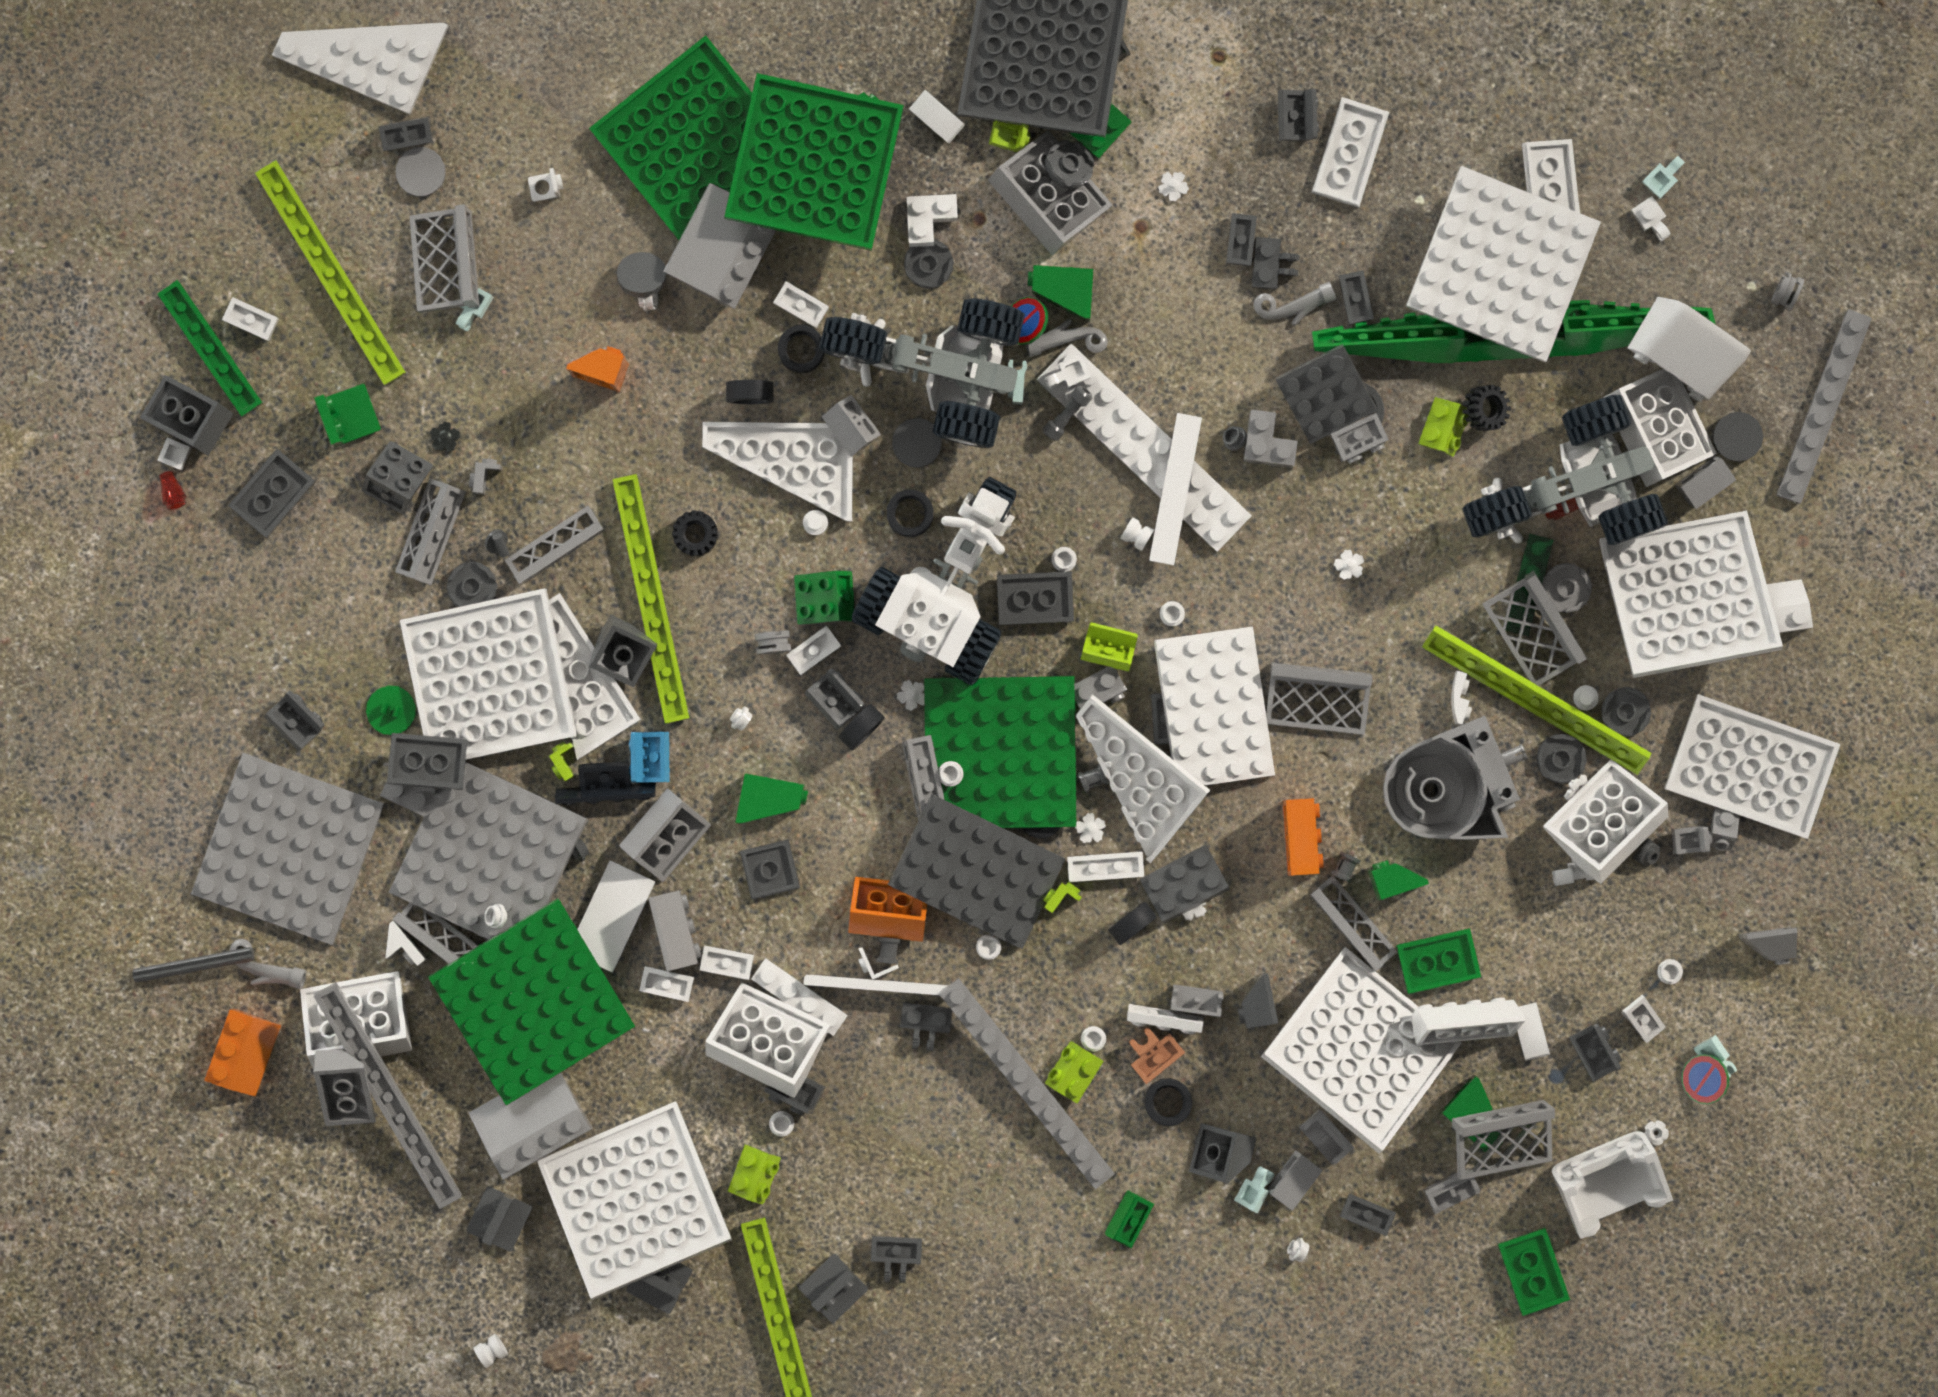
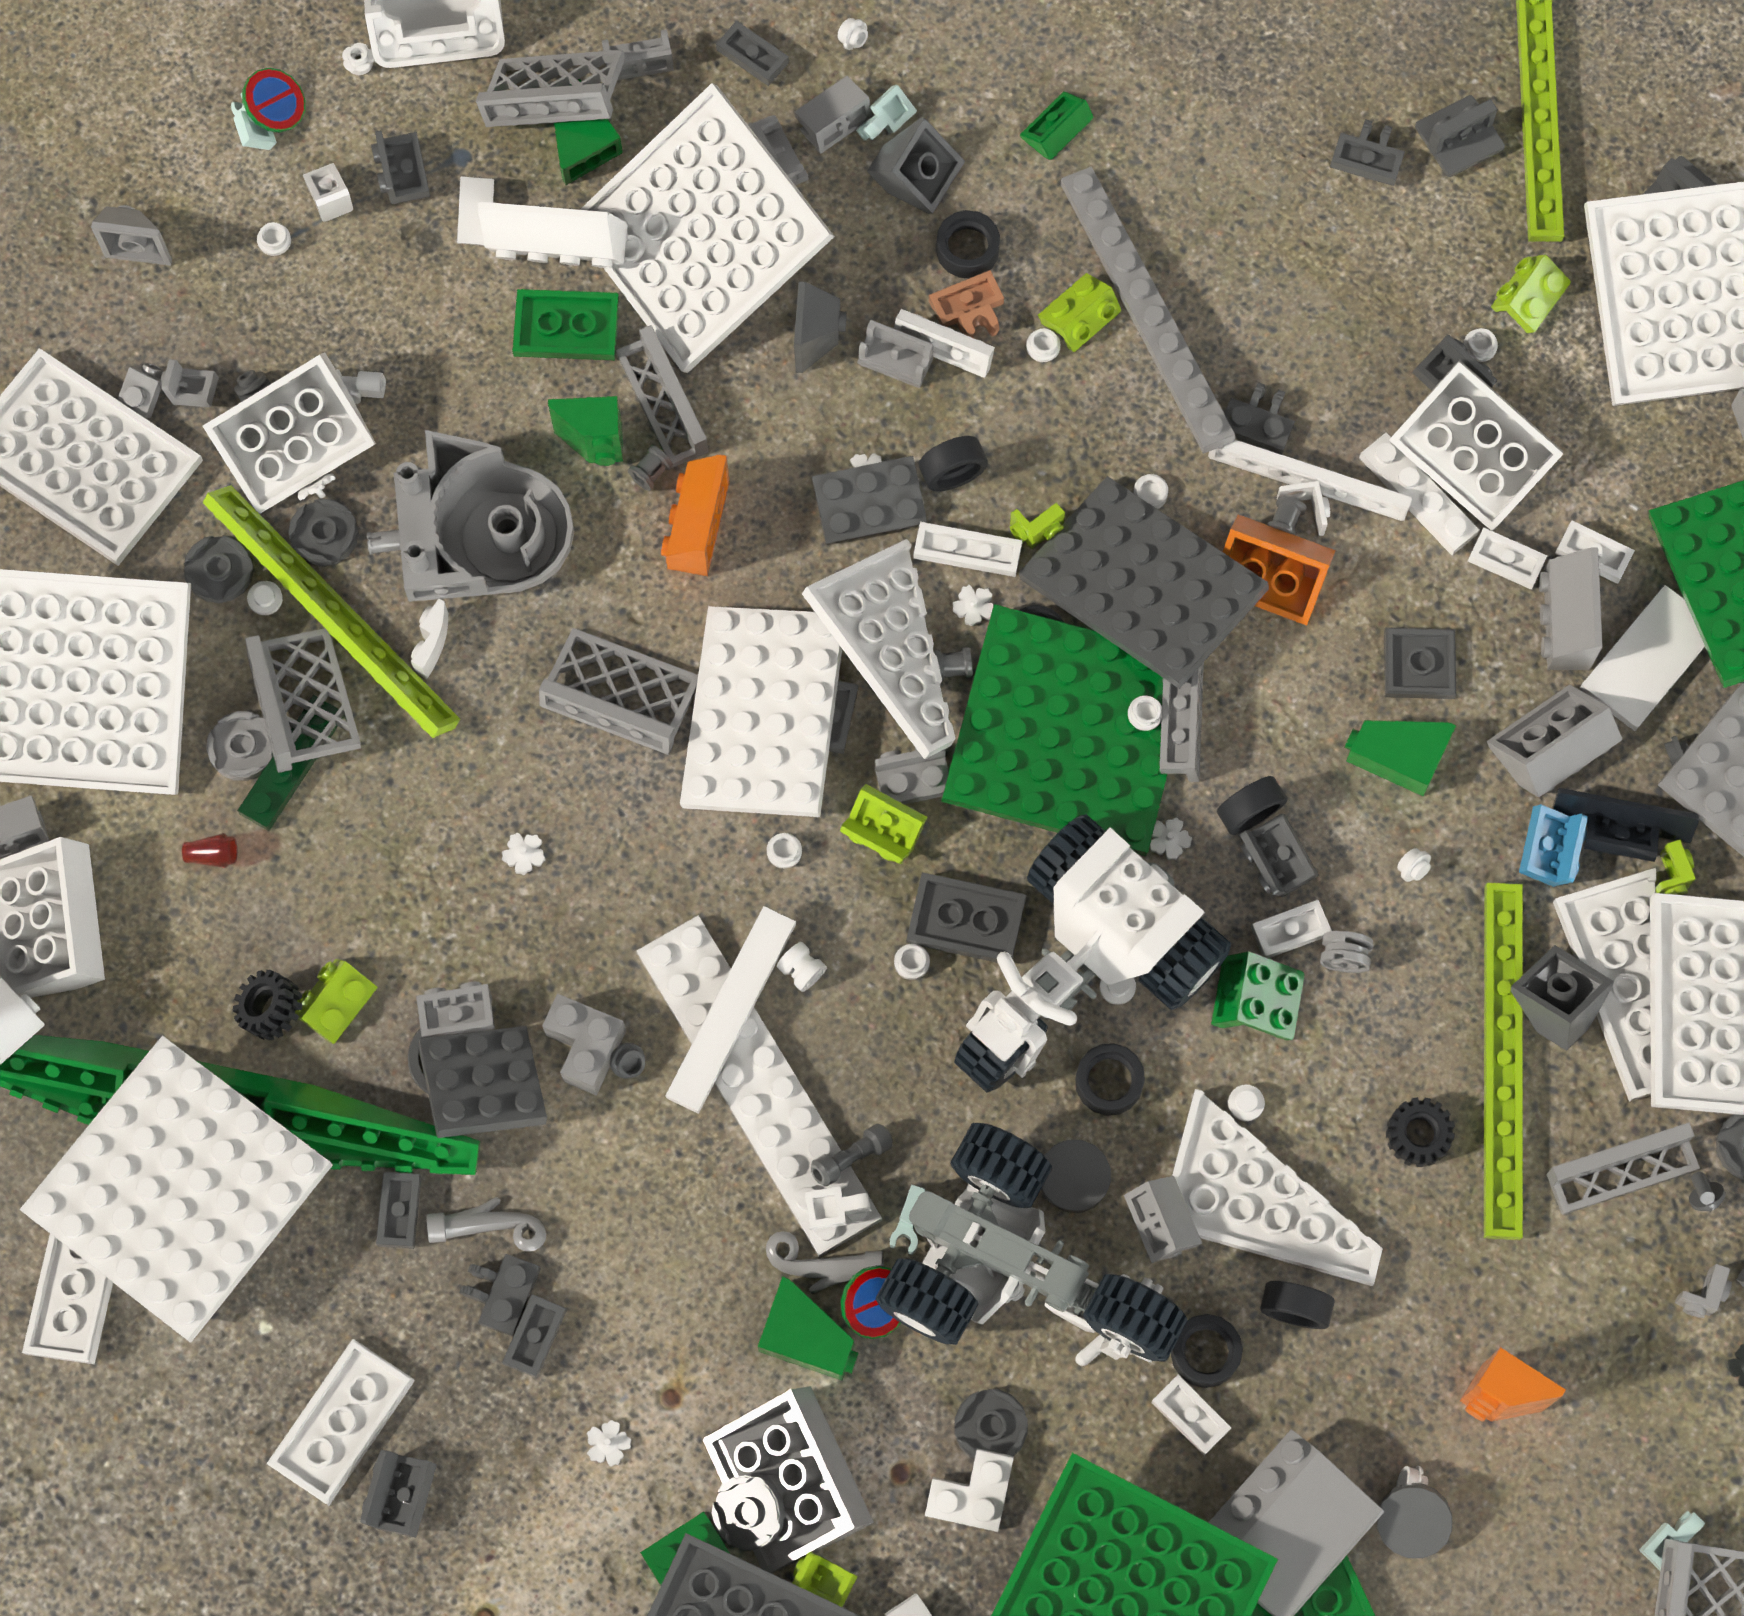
camera: 165 degrees left, 15 degrees down
piece [1462,395,1668,545] -> none

